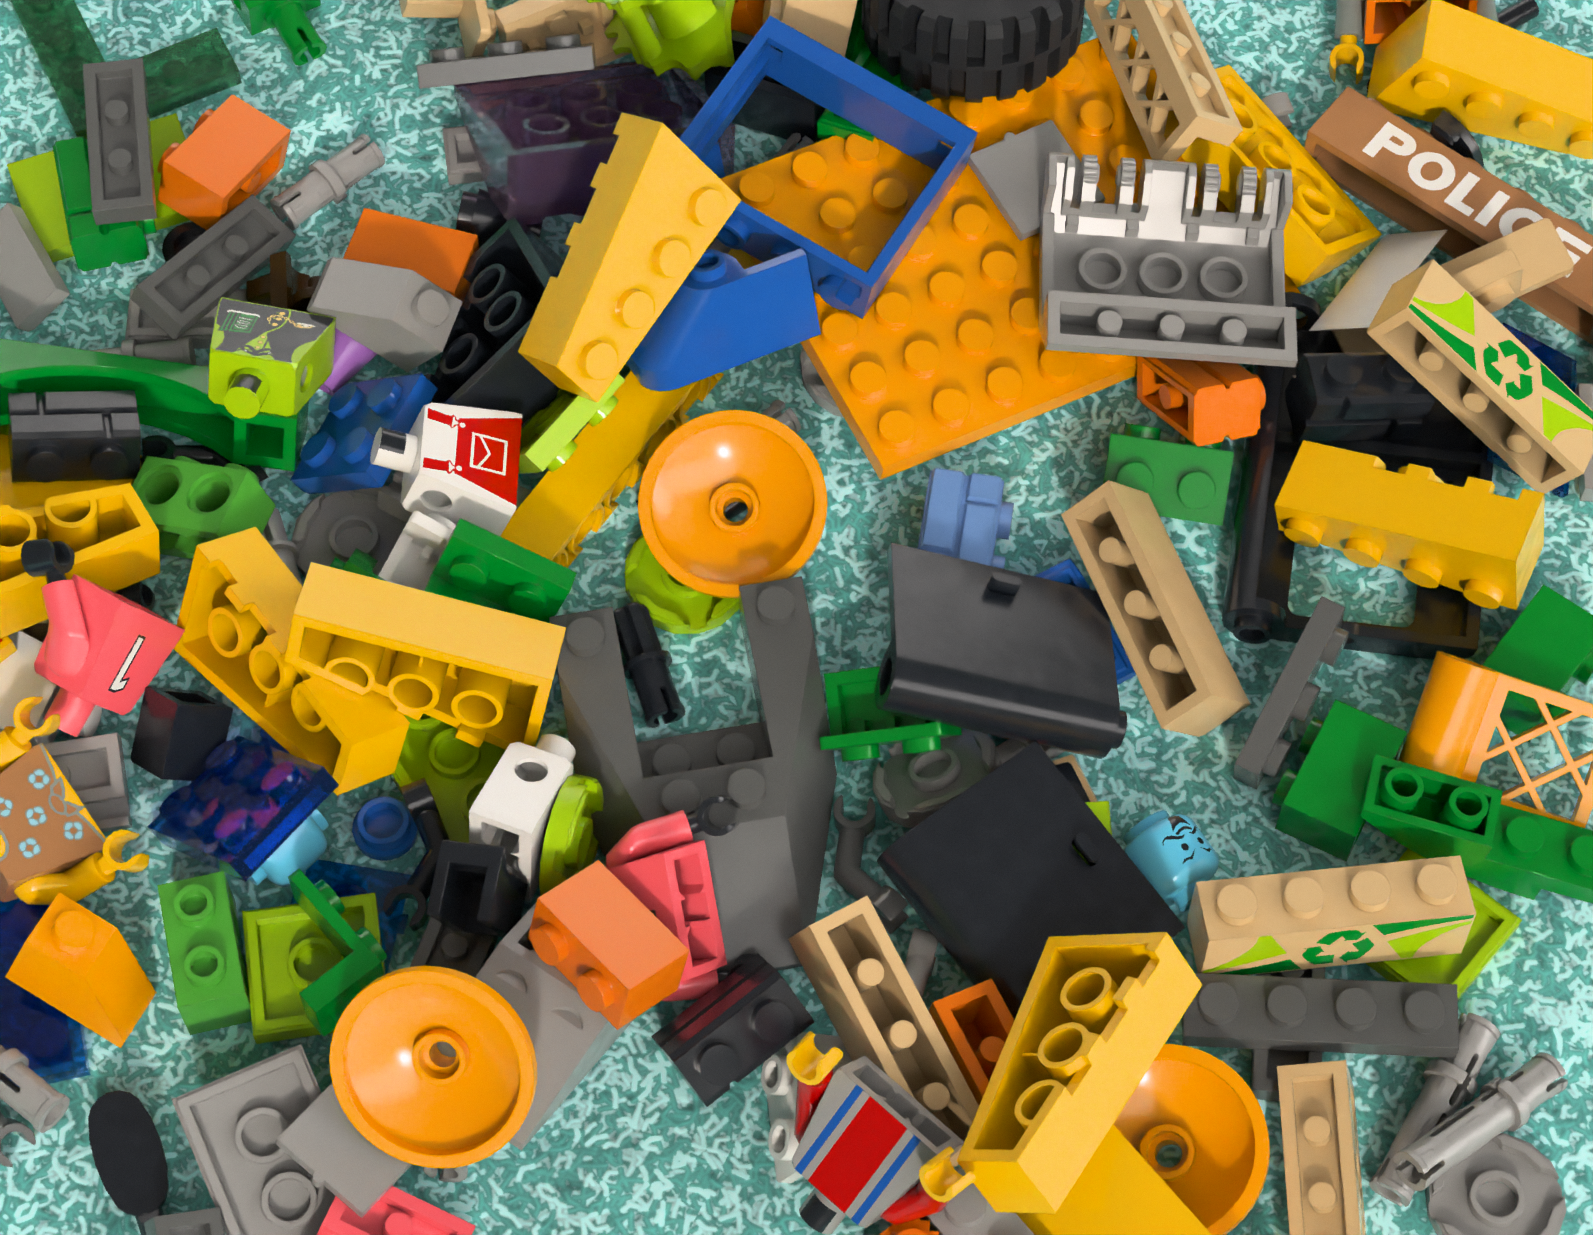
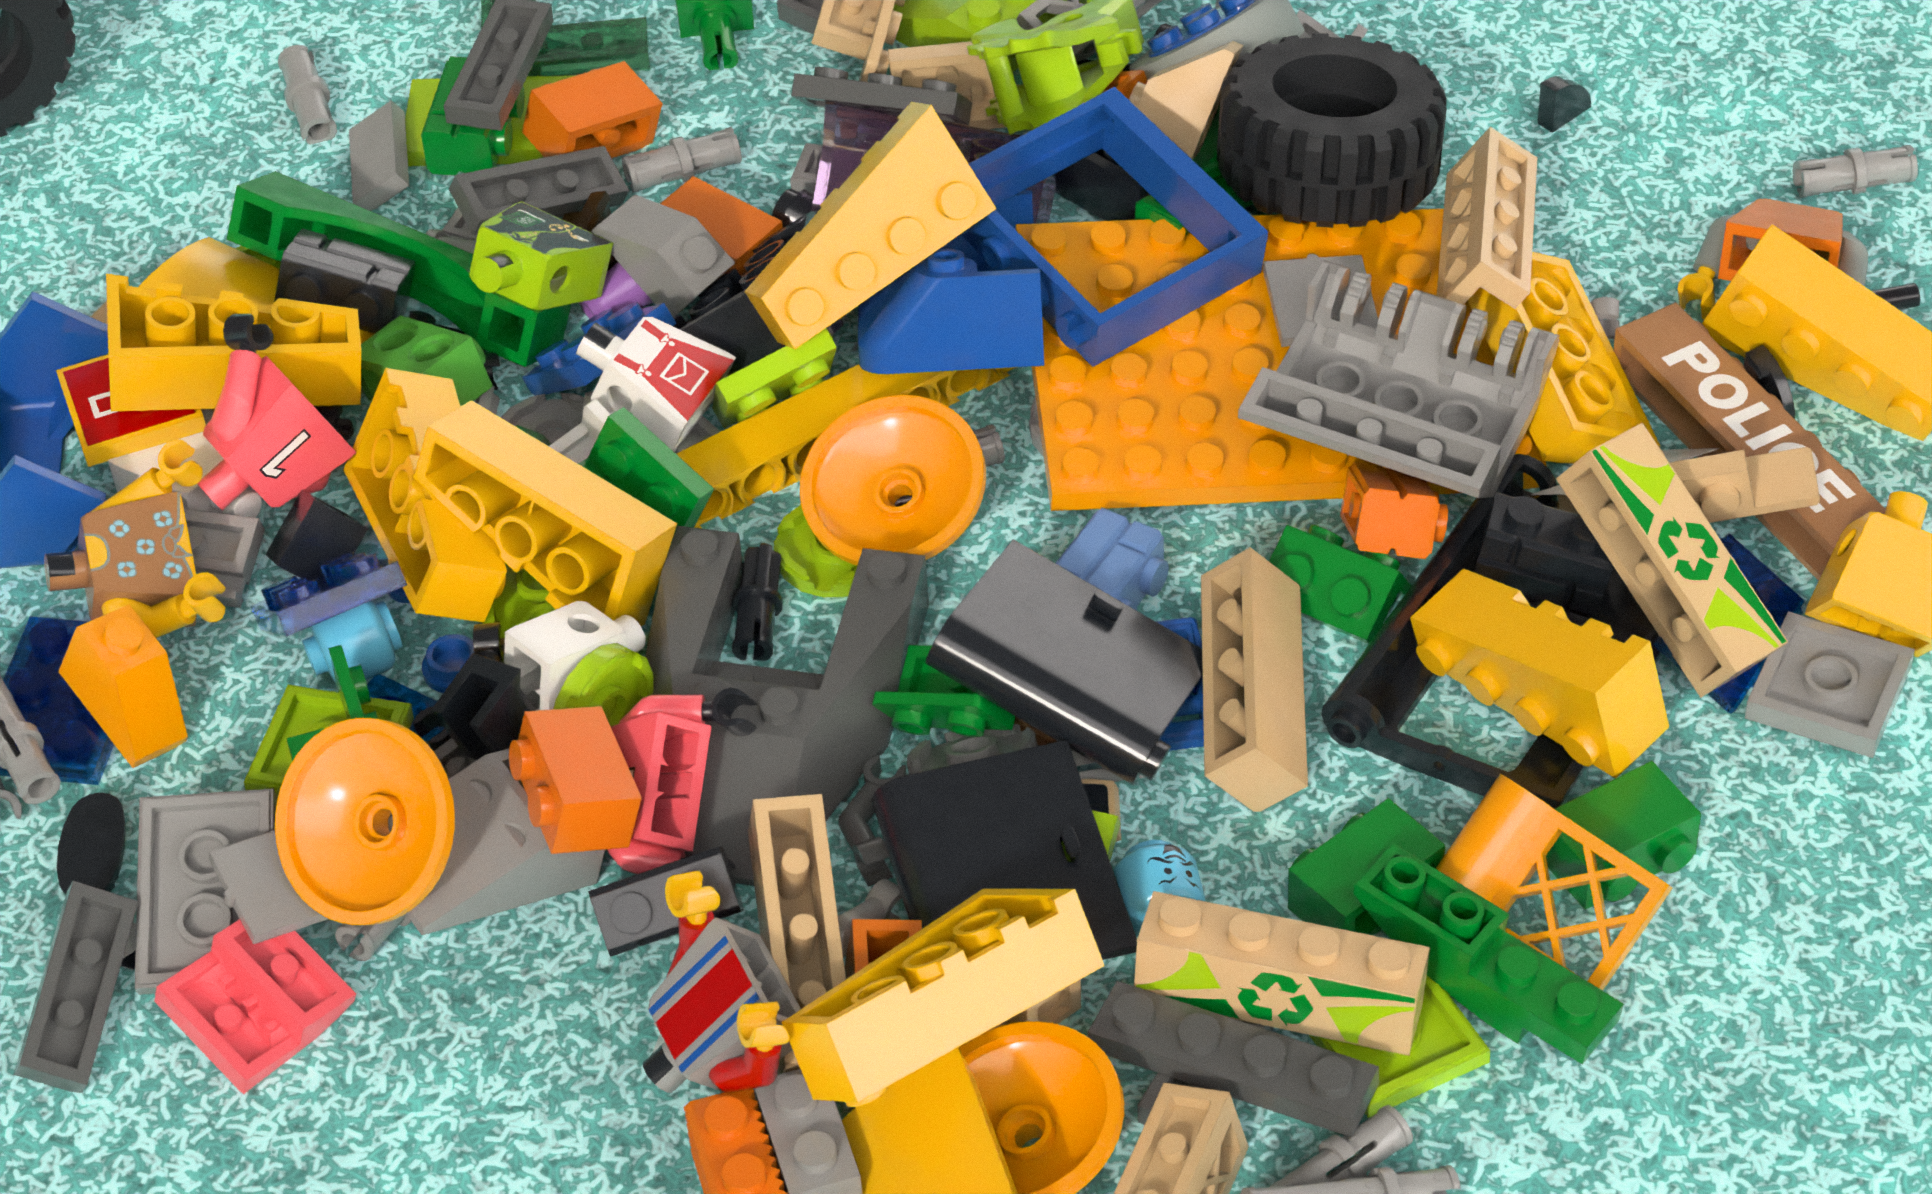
camera: 25 degrees right, 15 degrees down
bright green brick [157,871,252,1035] -> none
dark grey plate [1233,596,1350,790] -> none

